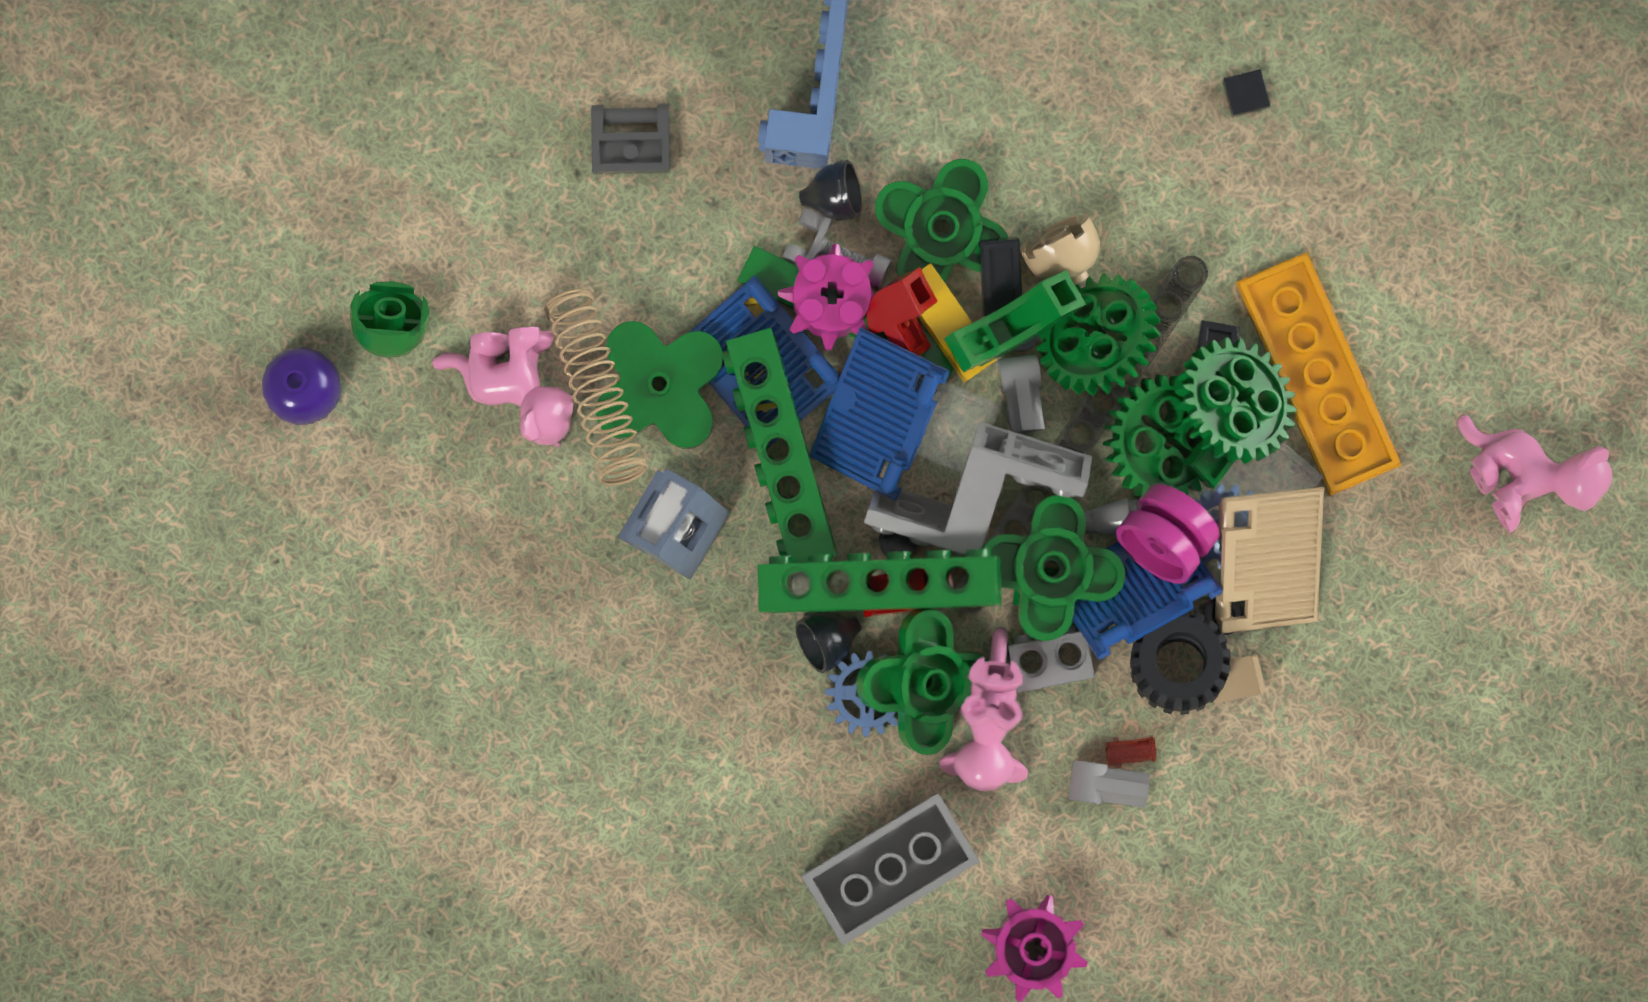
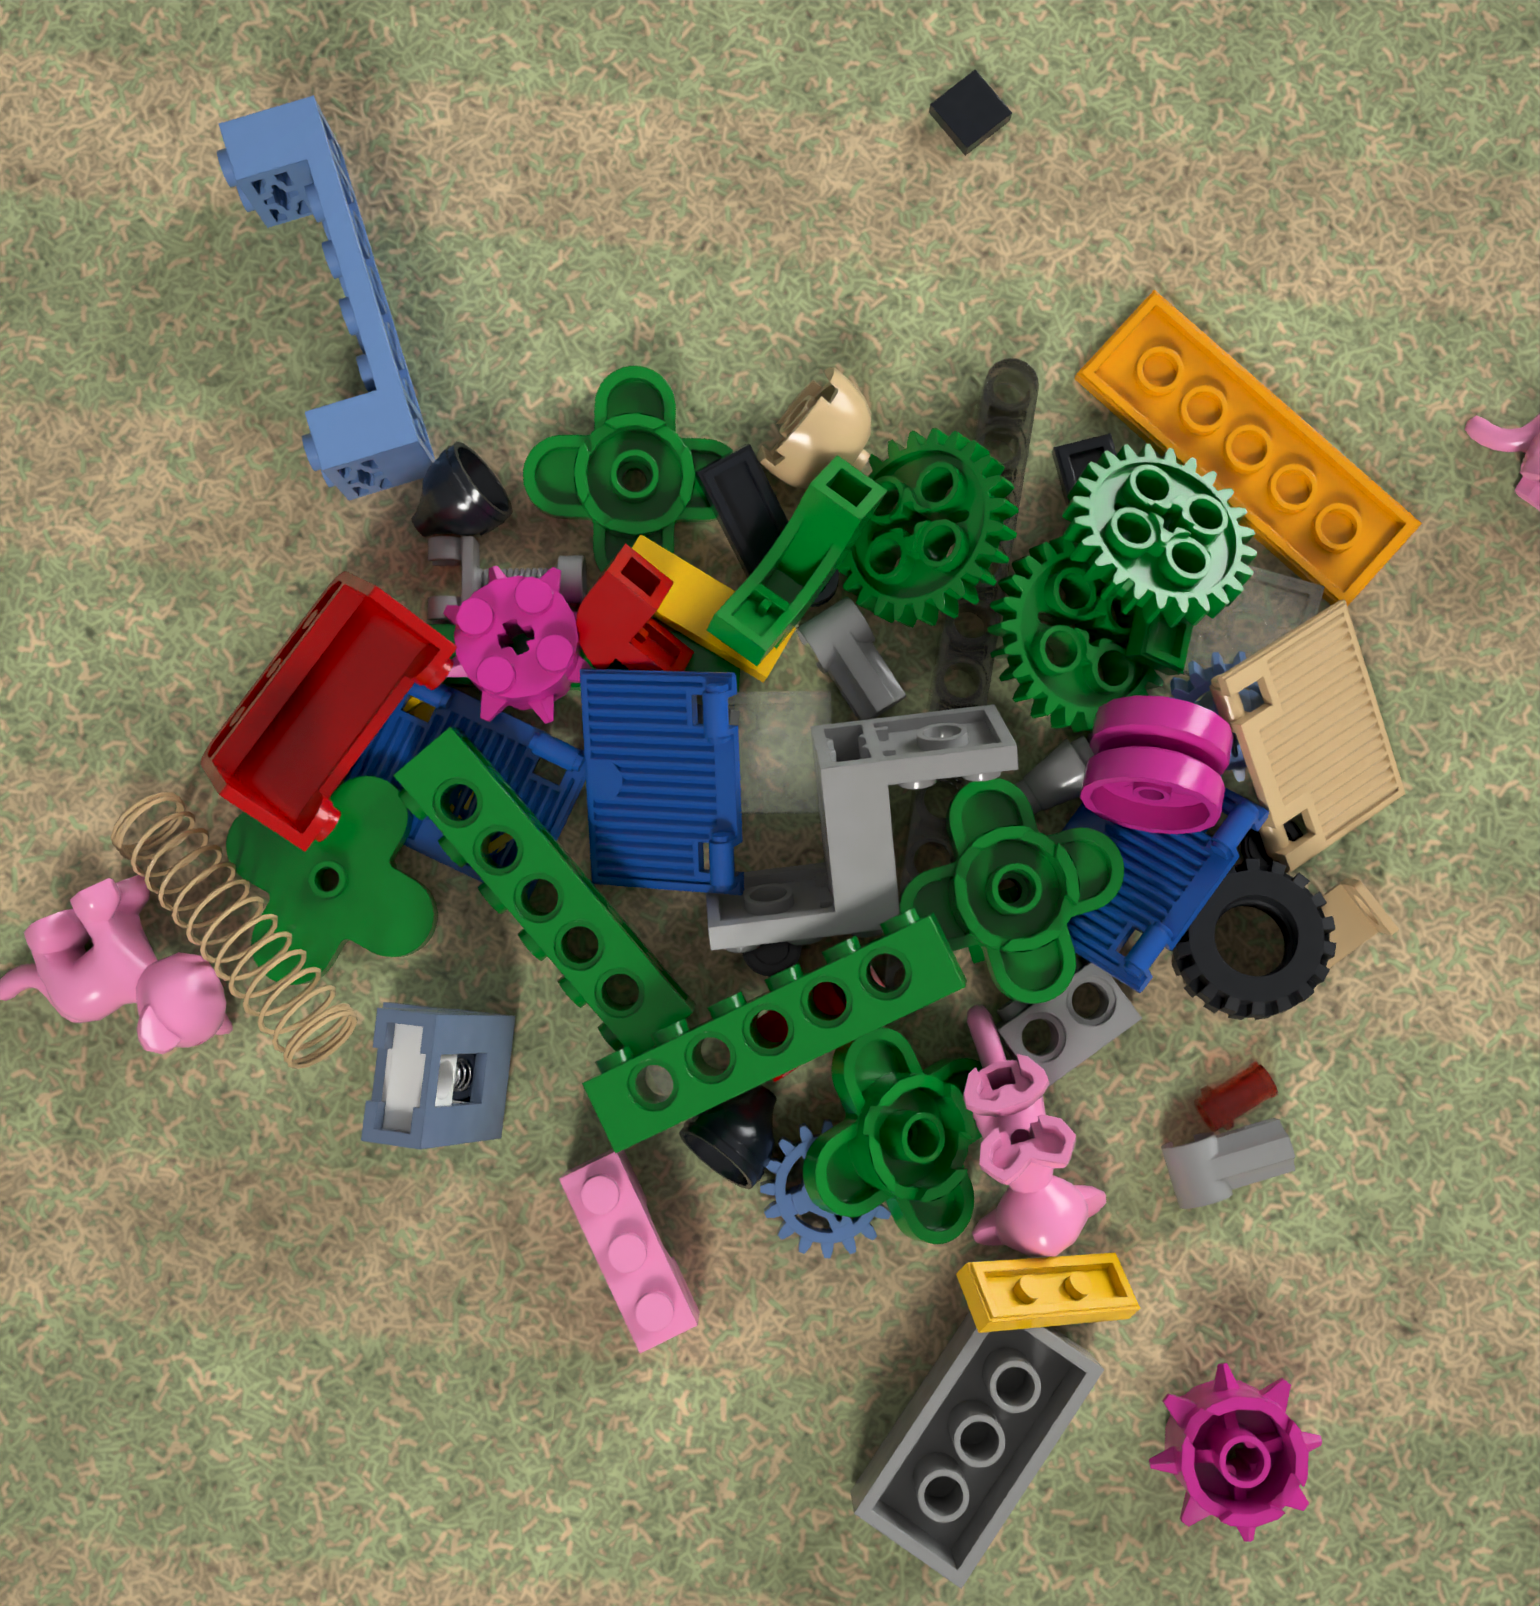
camera: 25 degrees left, 0 degrees up
dark grey plate [591,103,670,174] -> none
none -> red windscreen [200,571,457,852]
none -> bright pink arch [559,1149,700,1353]
none -> yellow tile [956,1252,1141,1333]

